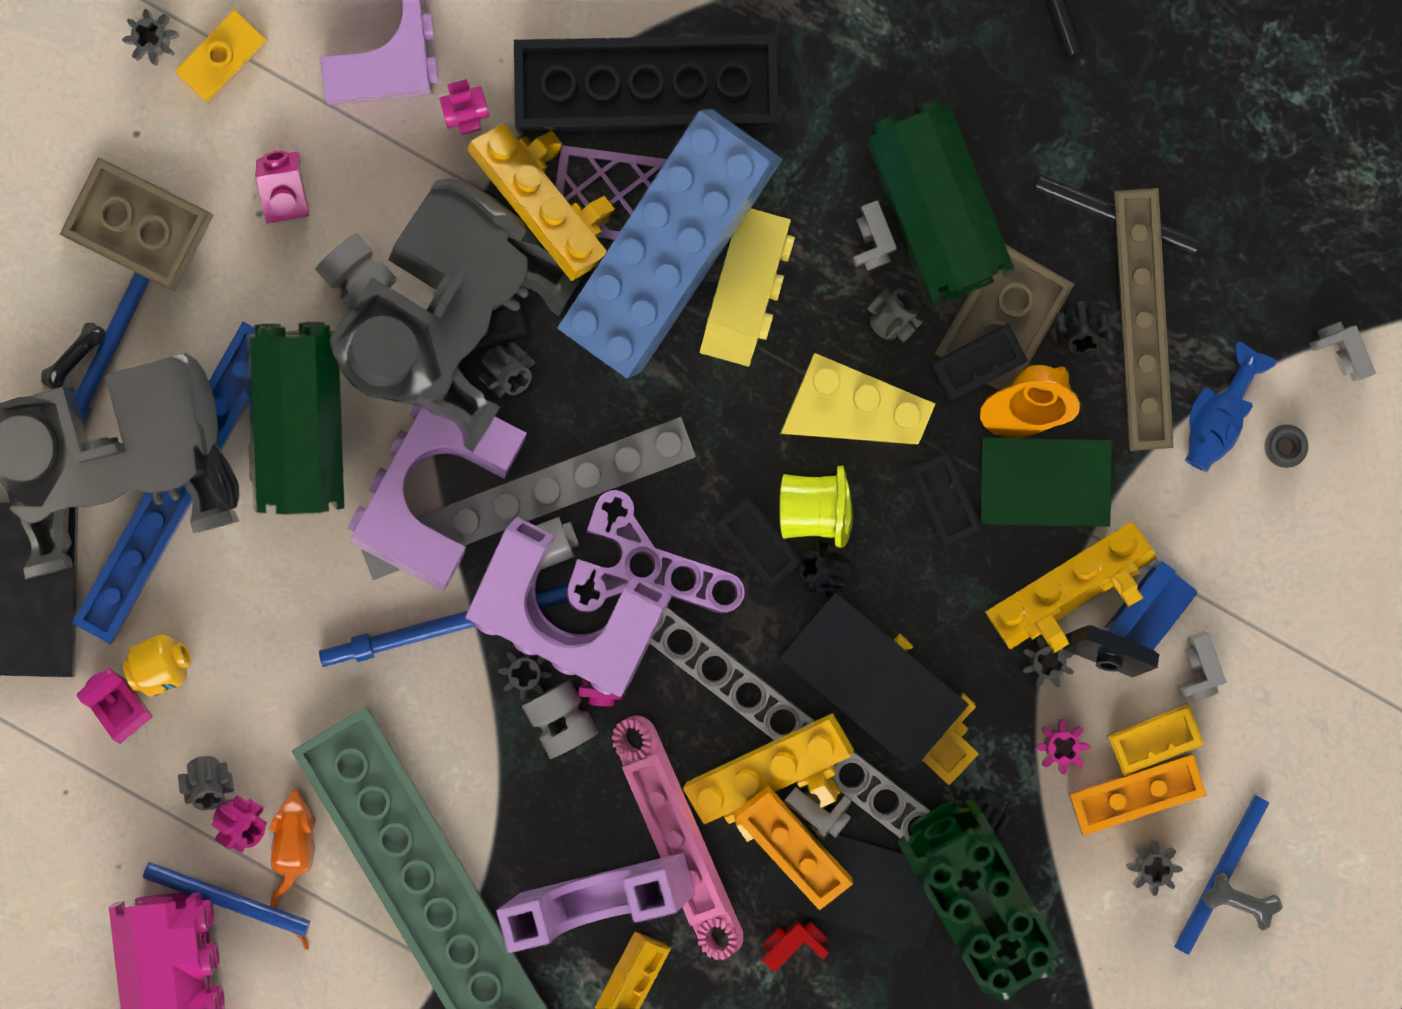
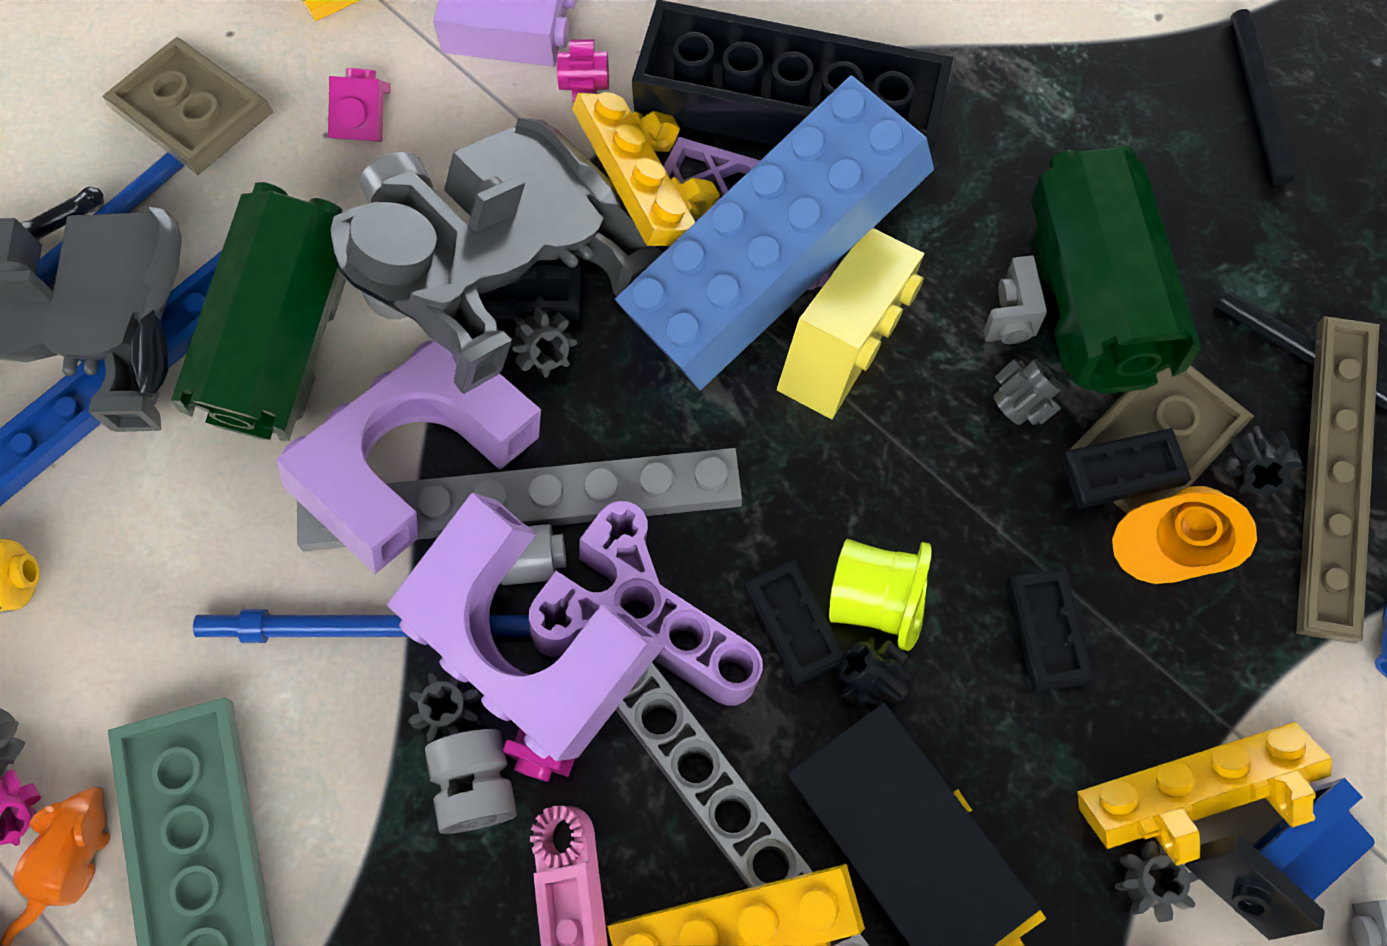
camera: 15 degrees right, 20 degrees down
light yellow wedge [780,353,935,445] -> none
dark green tile [979,437,1112,527] -> none

